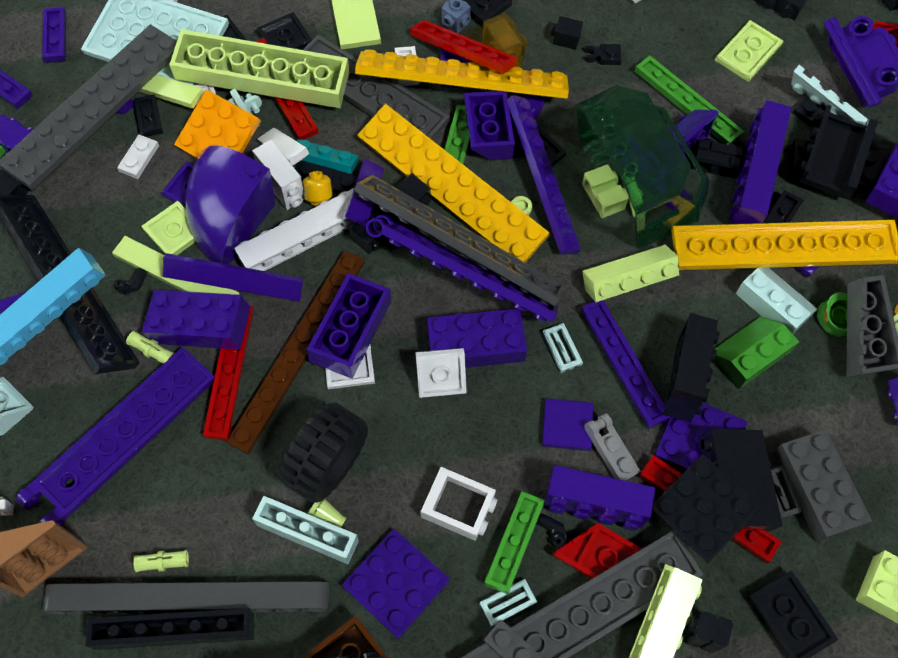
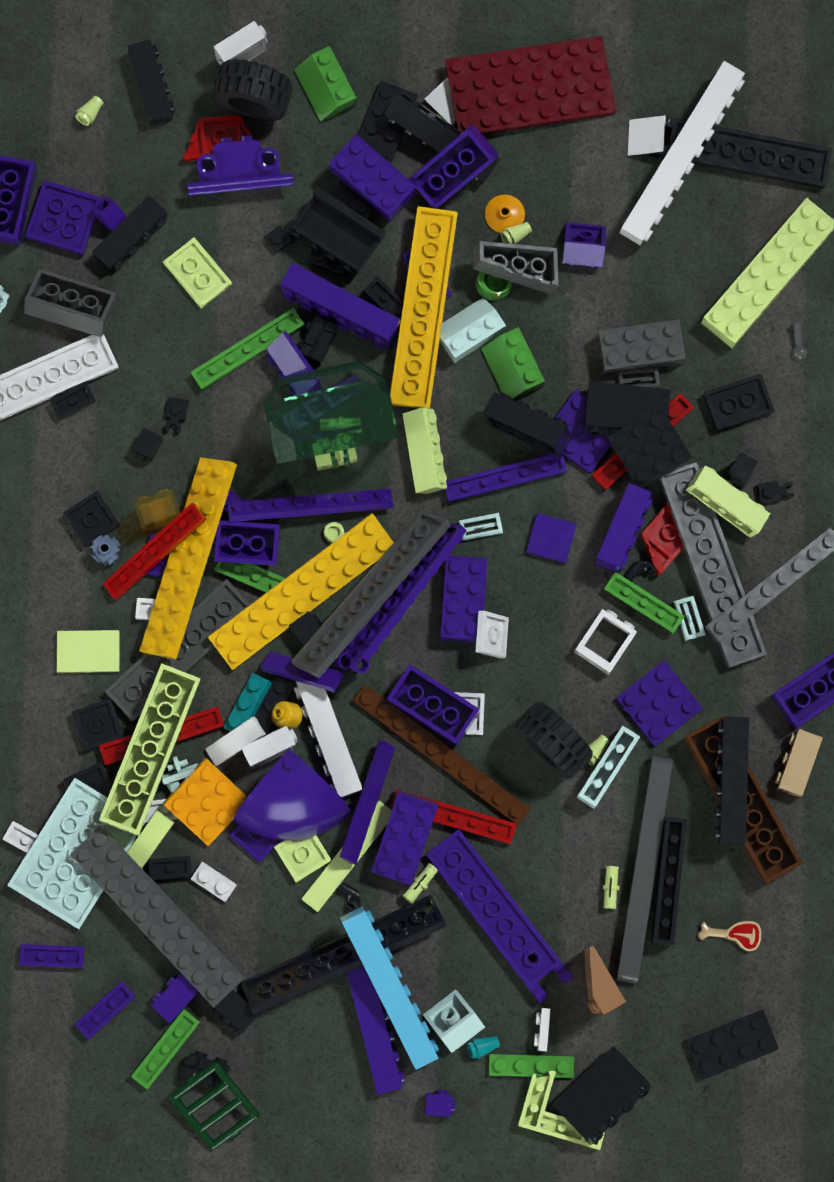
camera: 80 degrees left, 15 degrees up
light grey plate [584,413,641,481] -> none
light aqua wing [791,65,868,125] -> none

